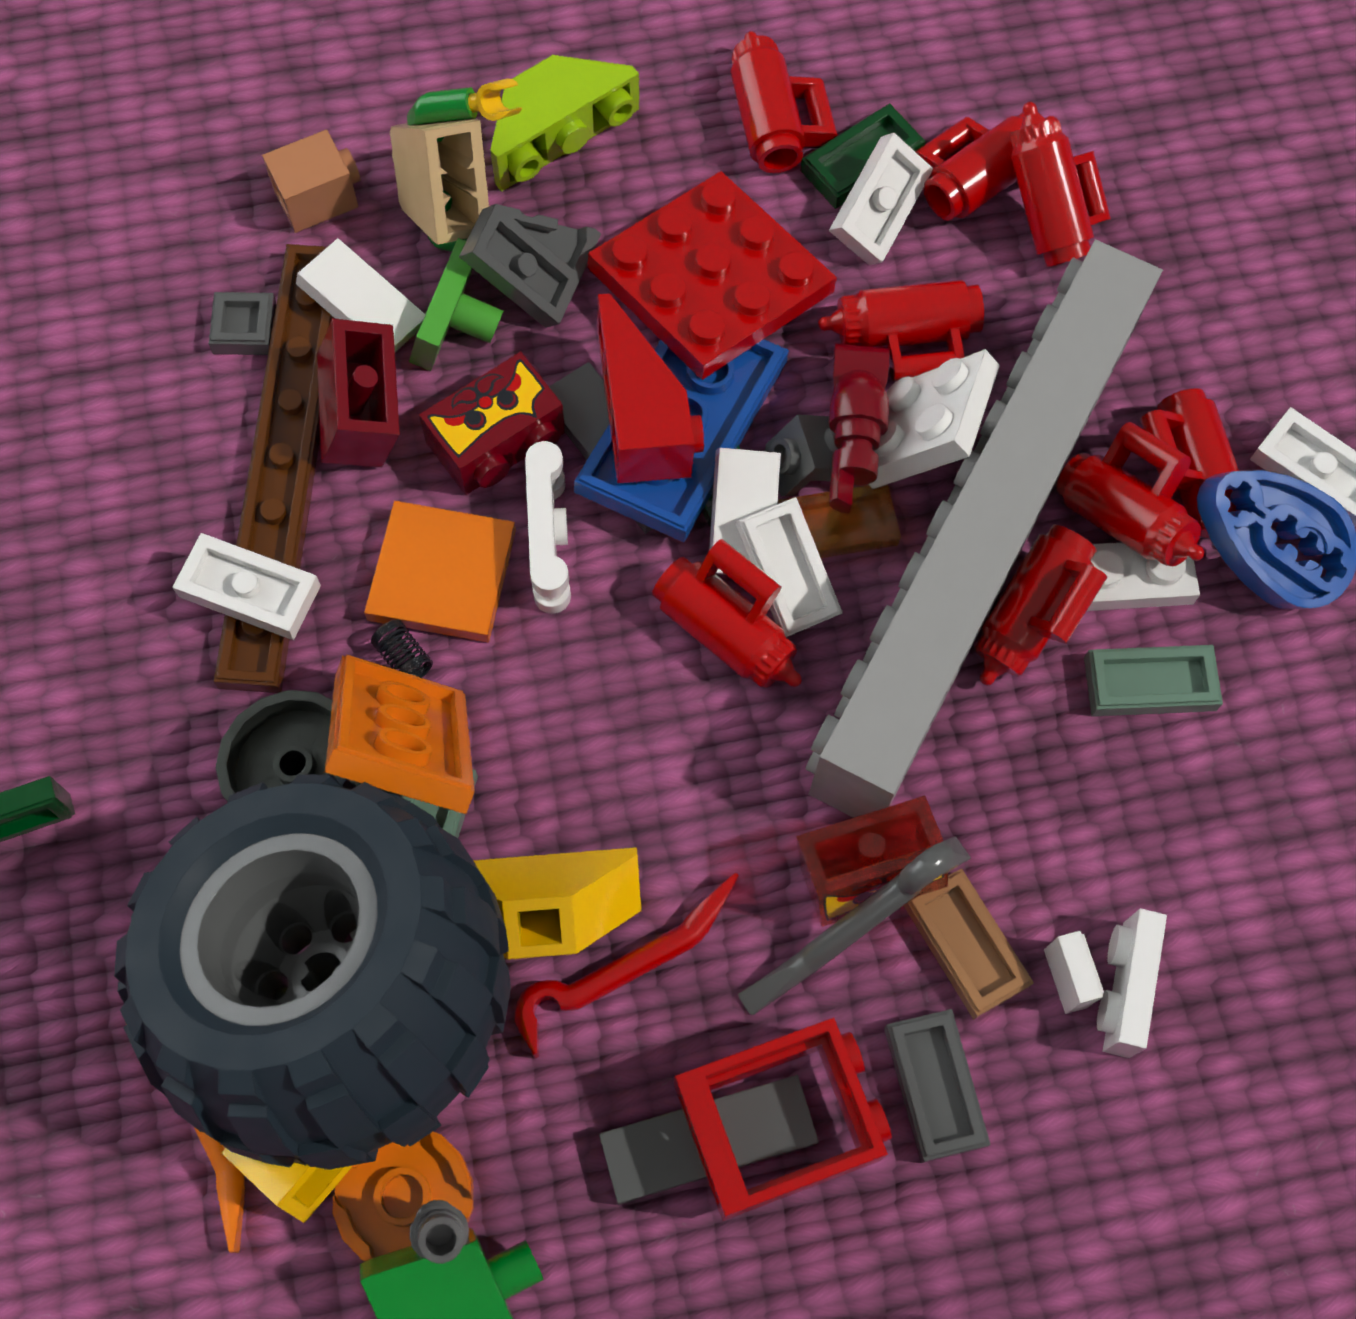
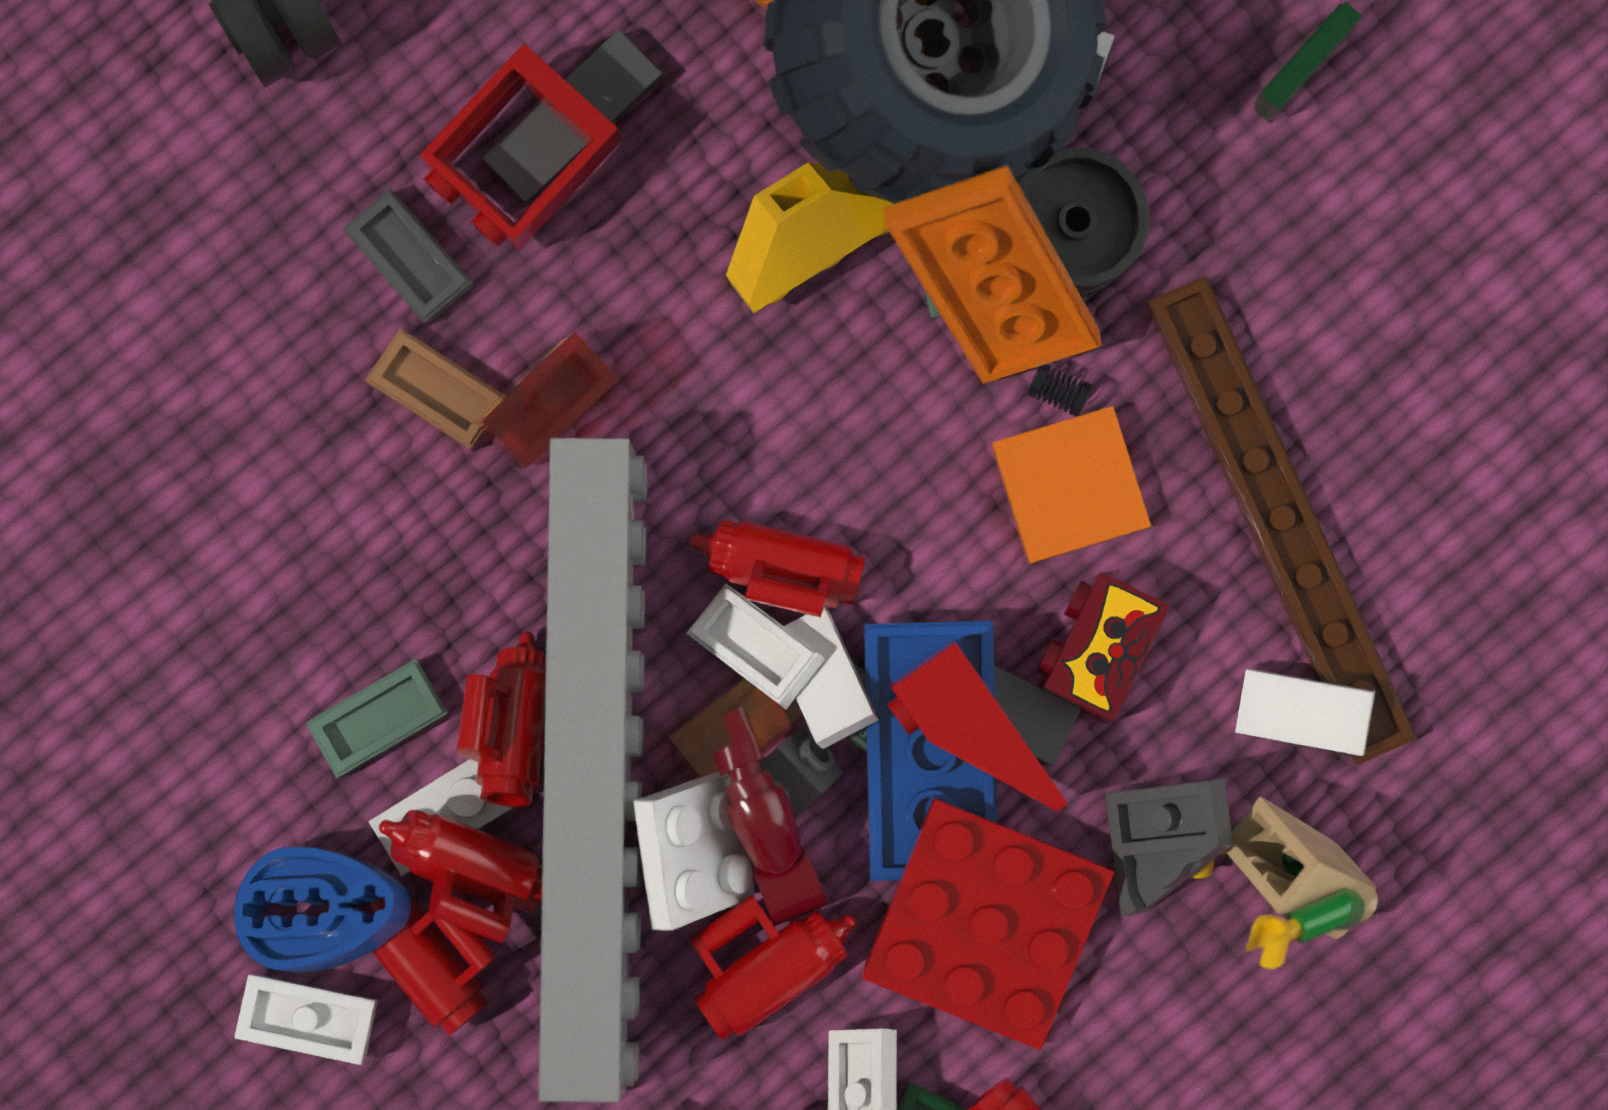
camera: 155 degrees right, 15 degrees up
white plate [172,533,321,640] -> none
dark grey tile [209,292,277,355] -> none
nougat brick [262,129,361,233] -> none
dark red brick [317,318,400,467] -> none
bright green tile [409,238,503,371] -> none
lime slope [490,55,639,192] -> none
red piece [515,873,739,1059] -> none
white plate [525,441,571,614] -> none
dark grey piece [738,836,971,1015] -> none
white tile [1044,931,1104,1014] -> none
white plate [1097,908,1167,1058] -> none

